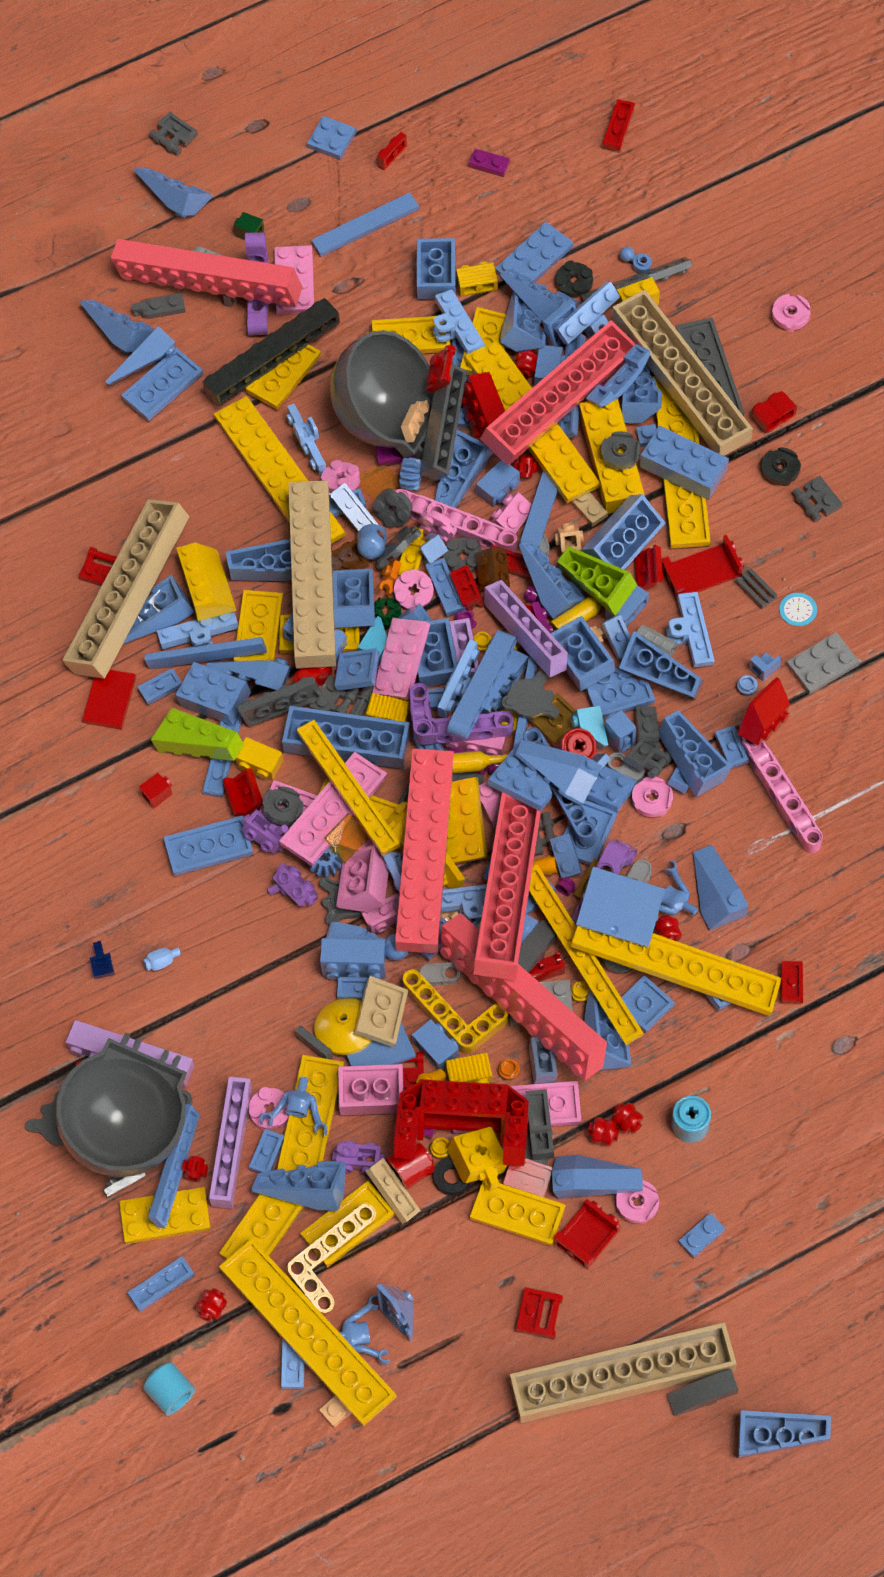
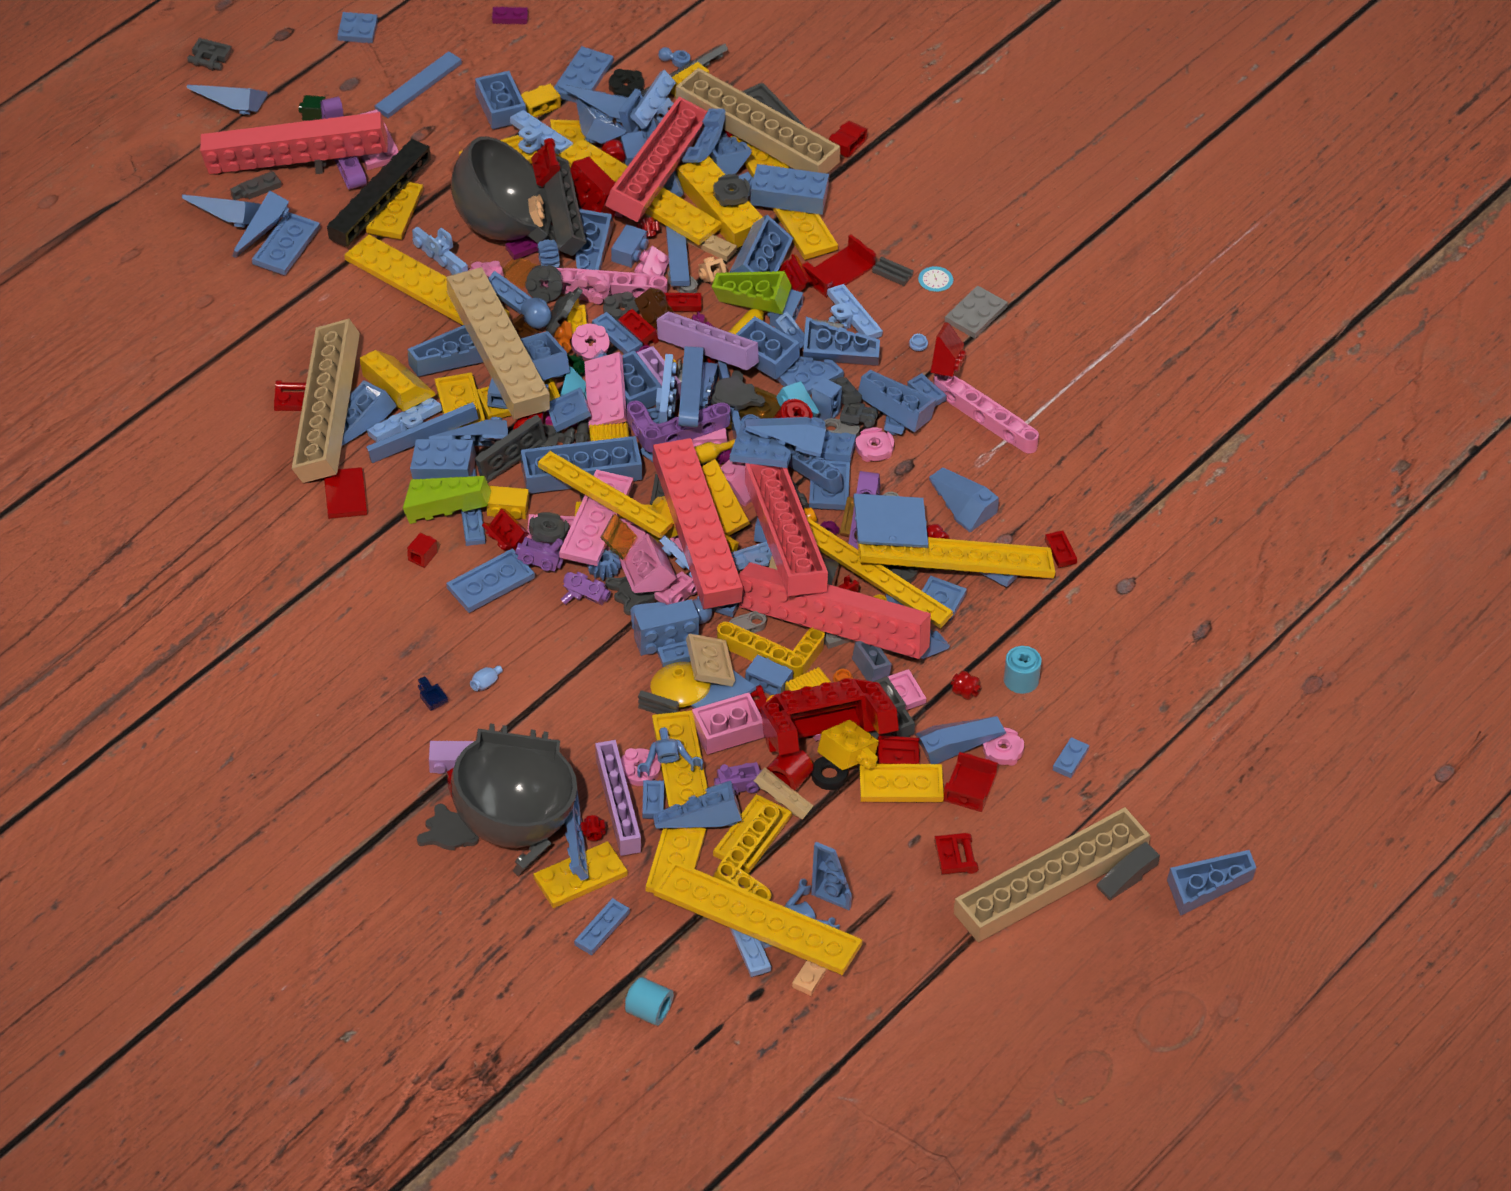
camera: 25 degrees left, 15 degrees down
medium blue plate [138,668,182,705] -> none
red piece [195,1288,227,1322] -> none
red plate [377,132,407,170] -> none
panel [419,533,448,564] -> none
yellow plate [430,1137,450,1159] -> none
medium blue wedge [519,541,587,619] -> none
medium blue plate [550,833,583,878] -> none
red piece [588,1117,620,1146] -> none
medium blue piece [659,860,698,915] -> none
medium blue panel [749,653,781,681] -> none
pearl dark grey plate [761,447,801,486] -> none
bright pink plate [772,294,810,332] -> none
dark grey plate [793,476,843,521] -> none

